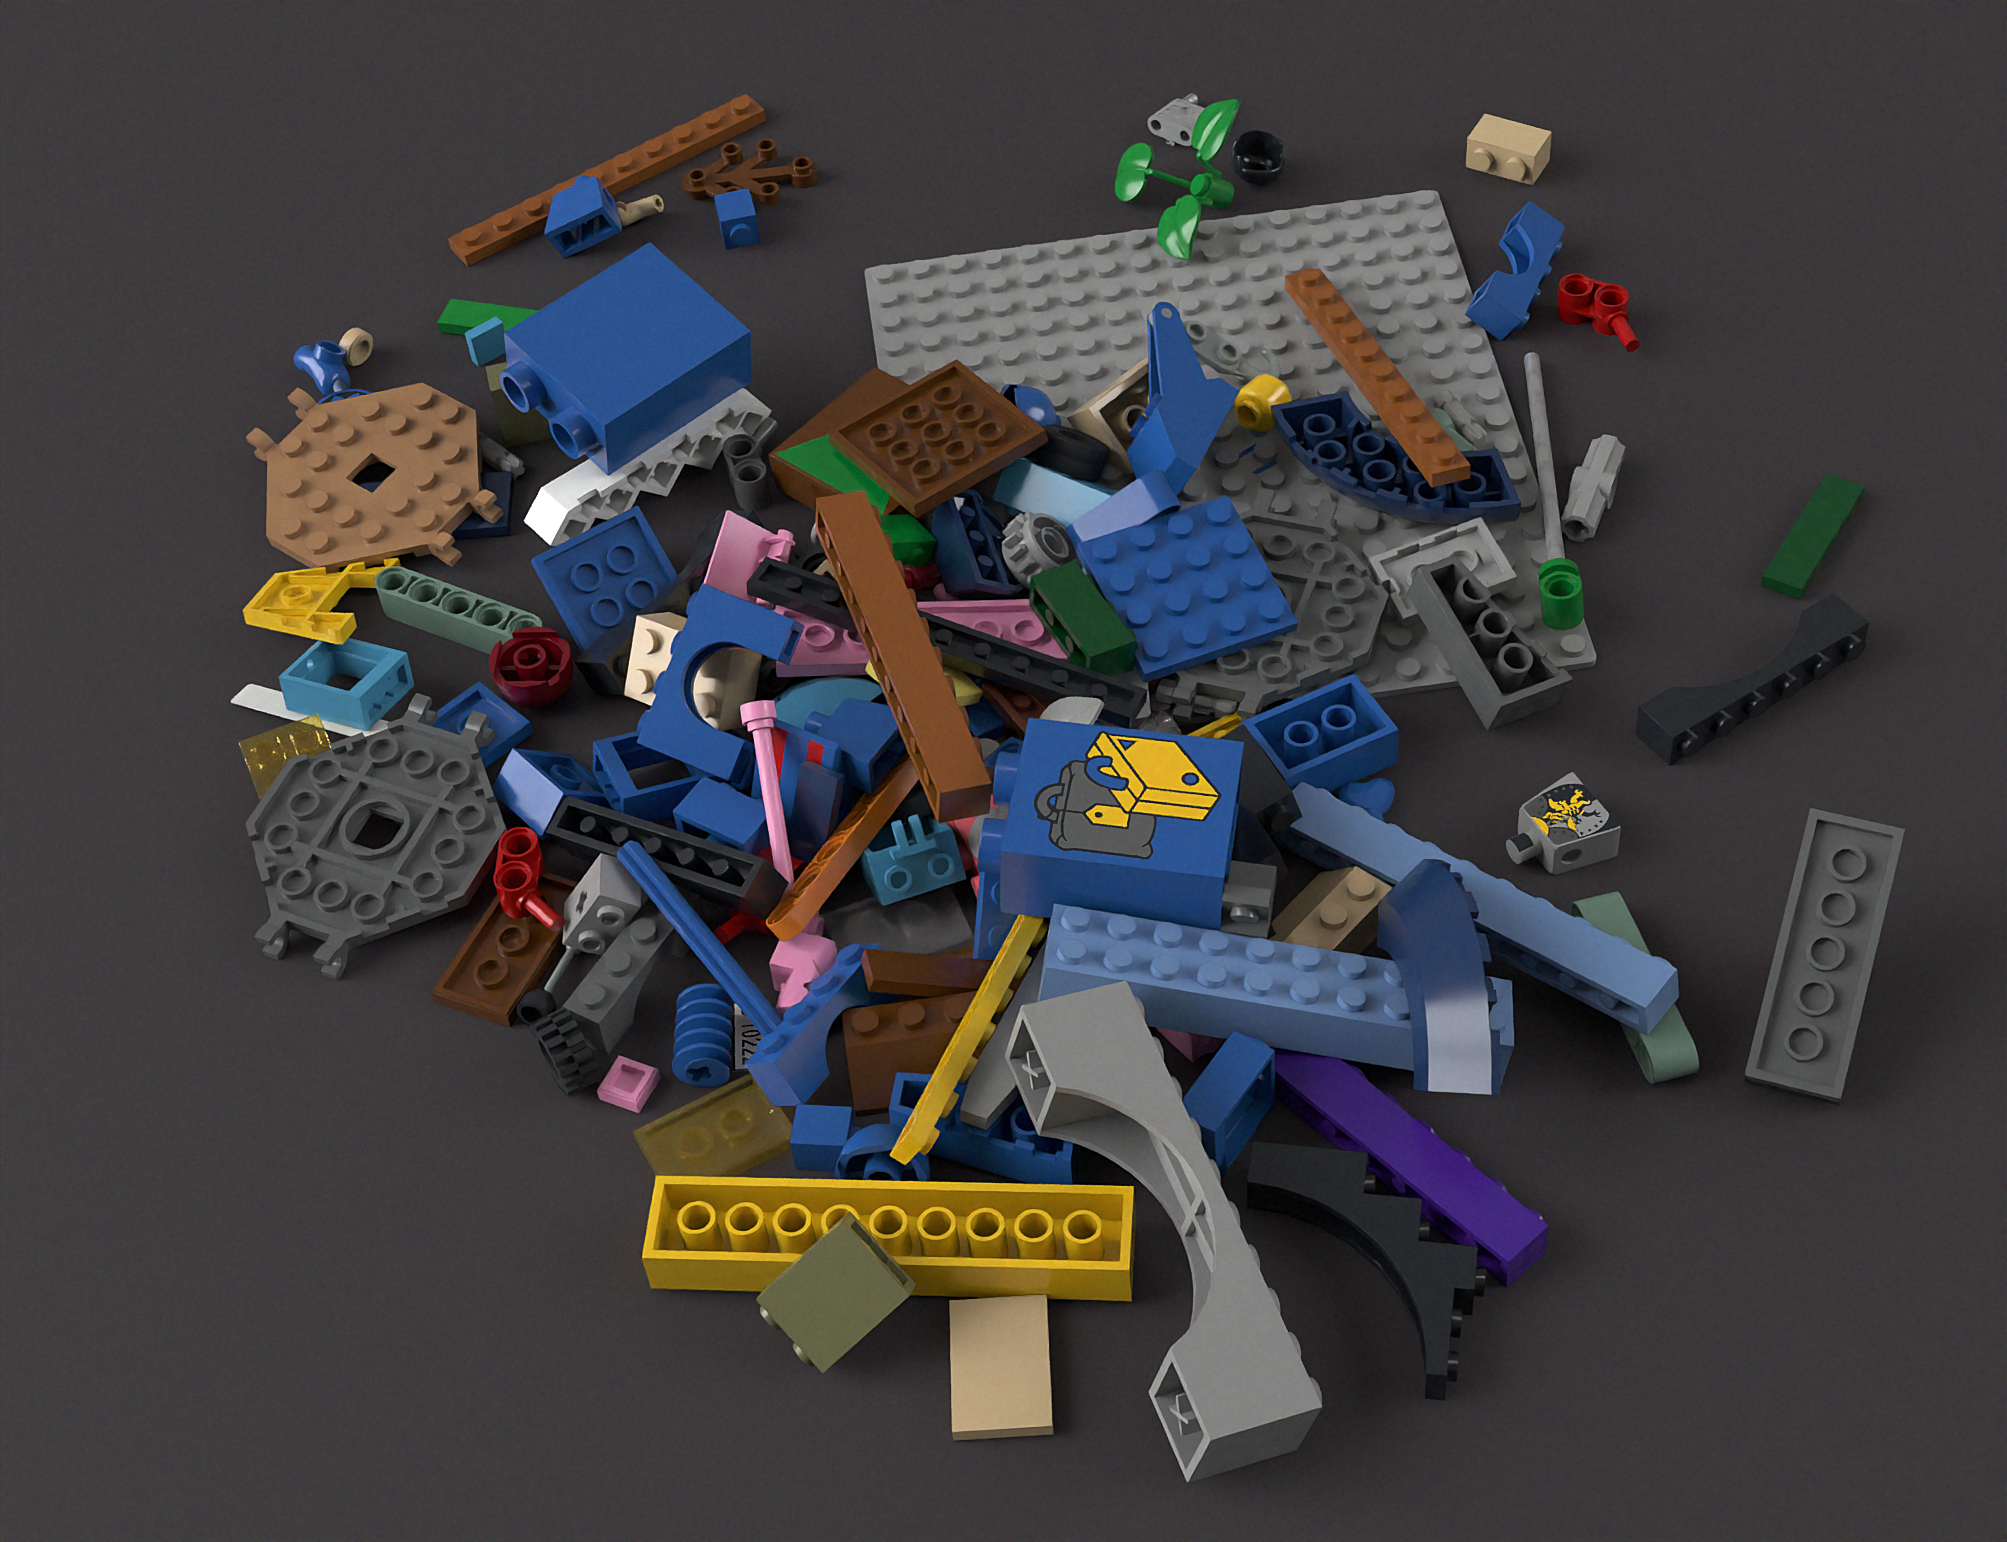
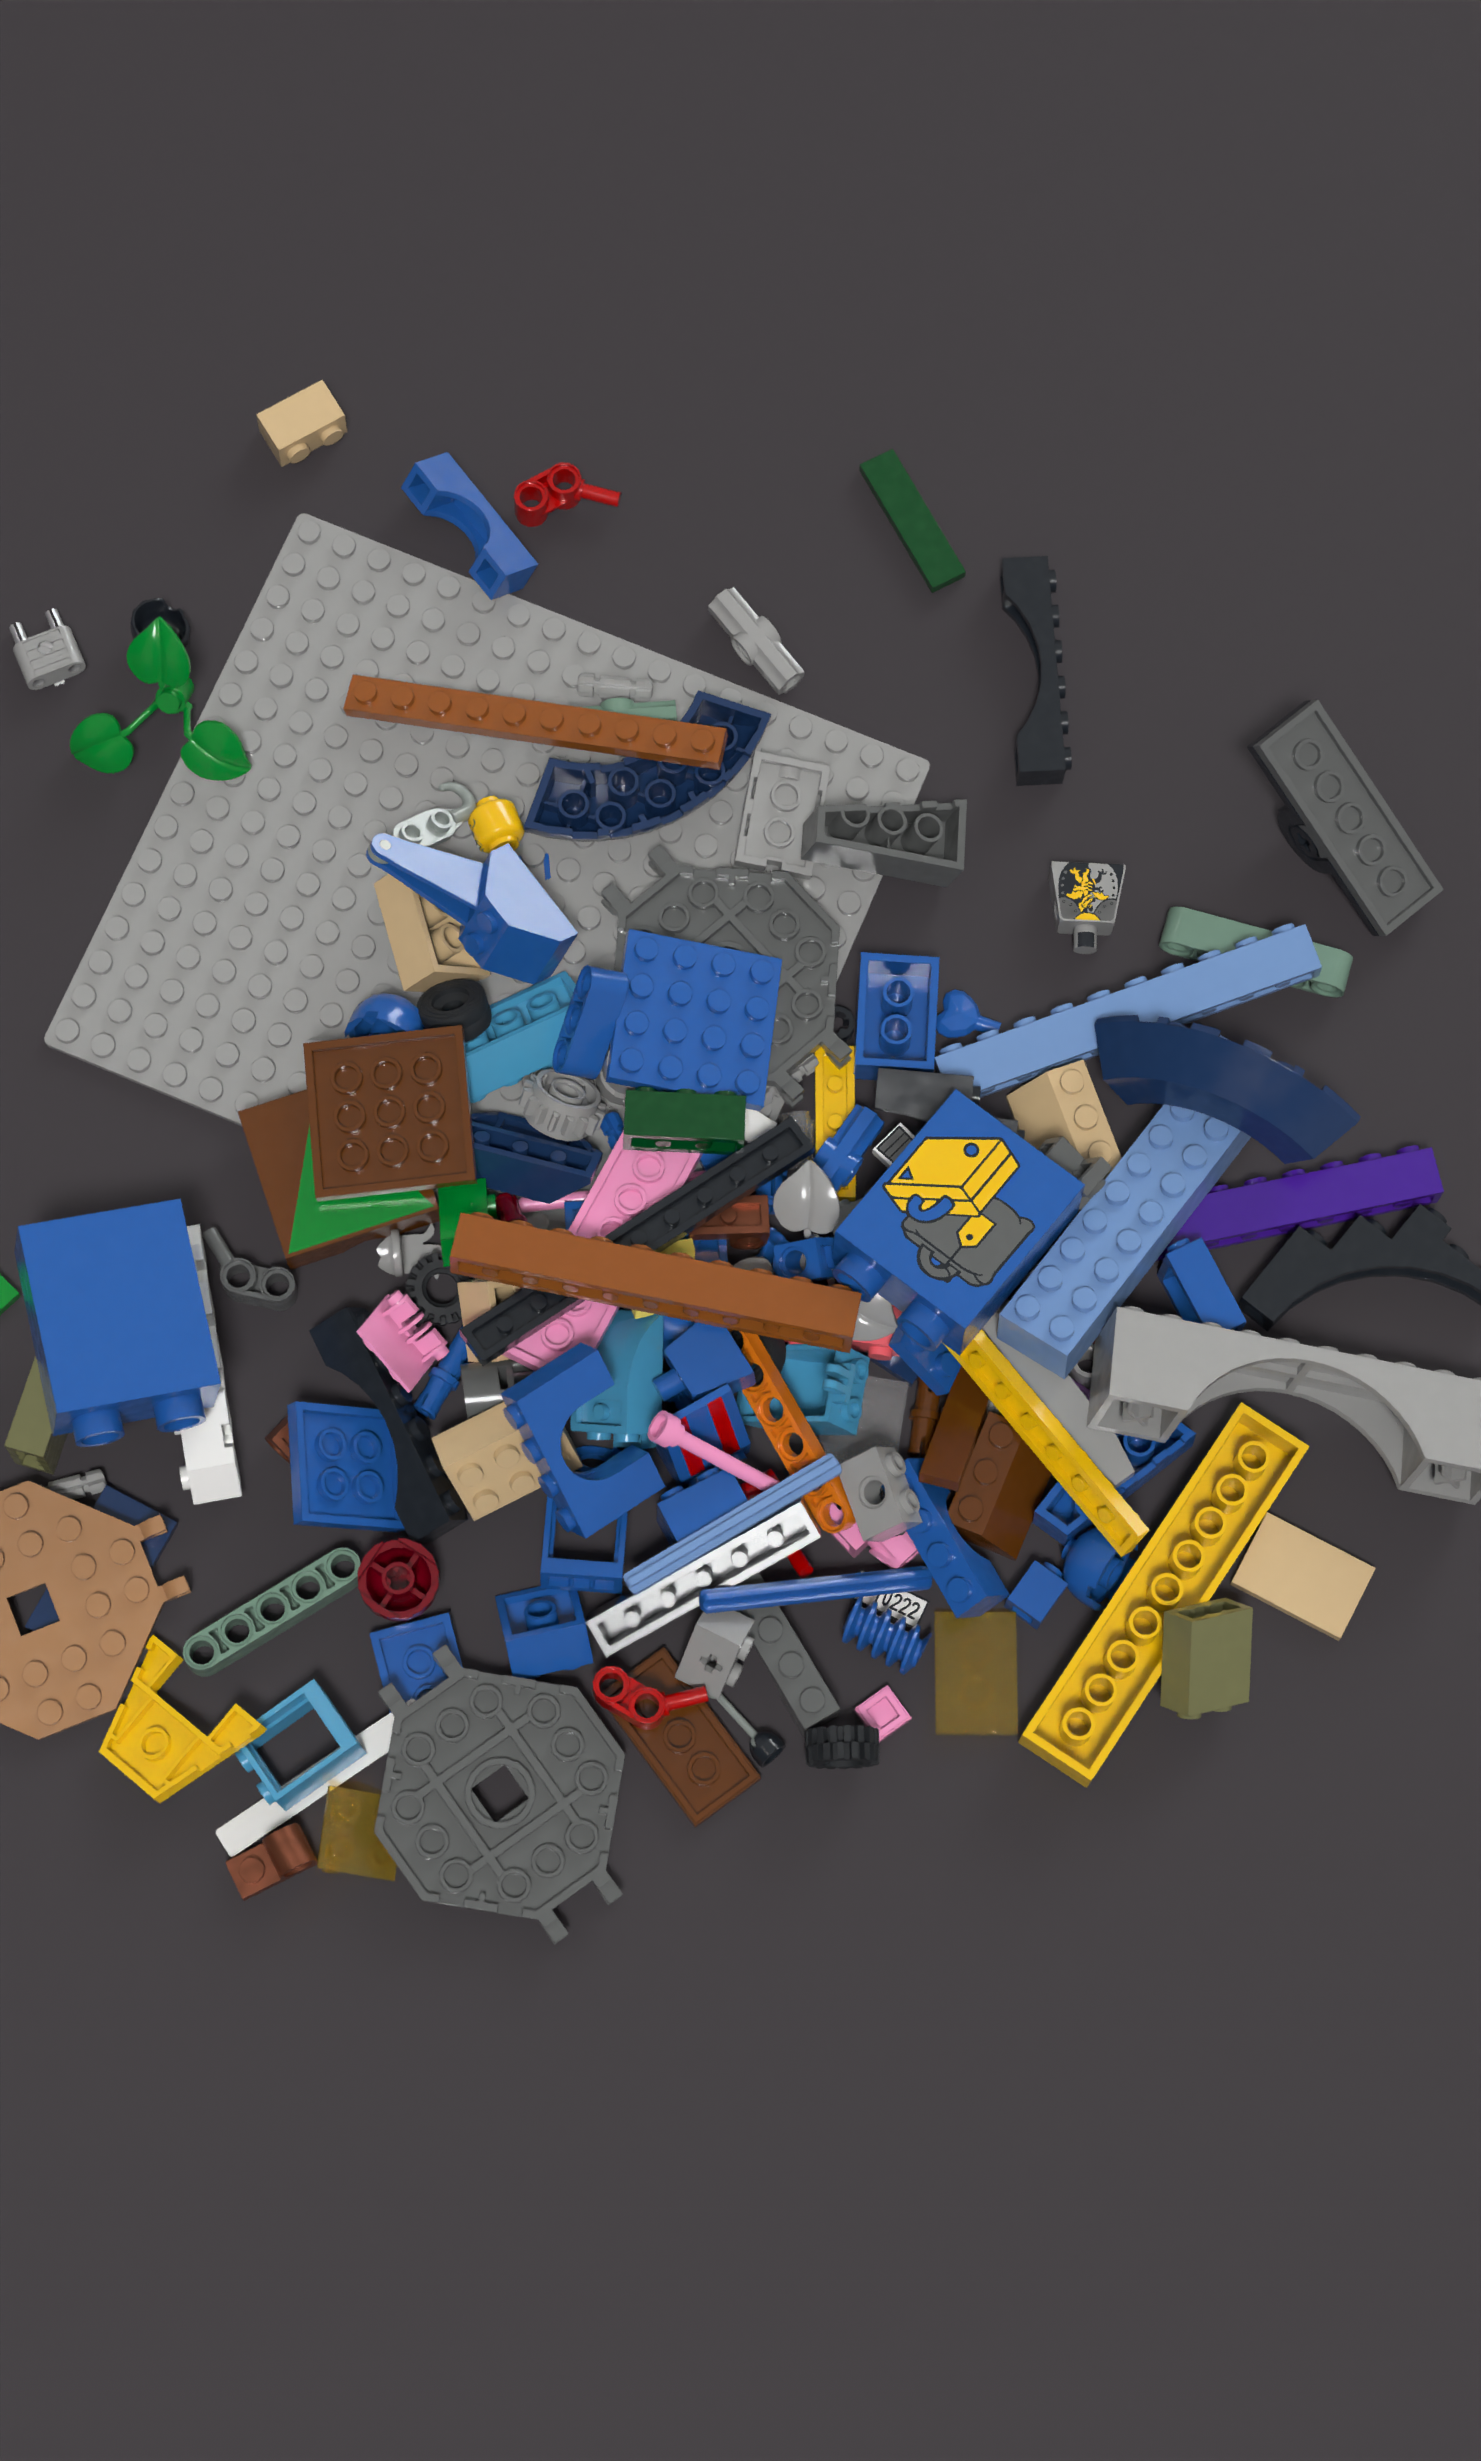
camera: 70 degrees left, 25 degrees up
dark blue tile [787,760,845,864] -> none
piece [1524,352,1584,630] -> none
none -> copper plate [225,1823,319,1901]
none -> medium blue axle [623,1453,842,1595]
none -> light grey brick [839,1446,923,1542]

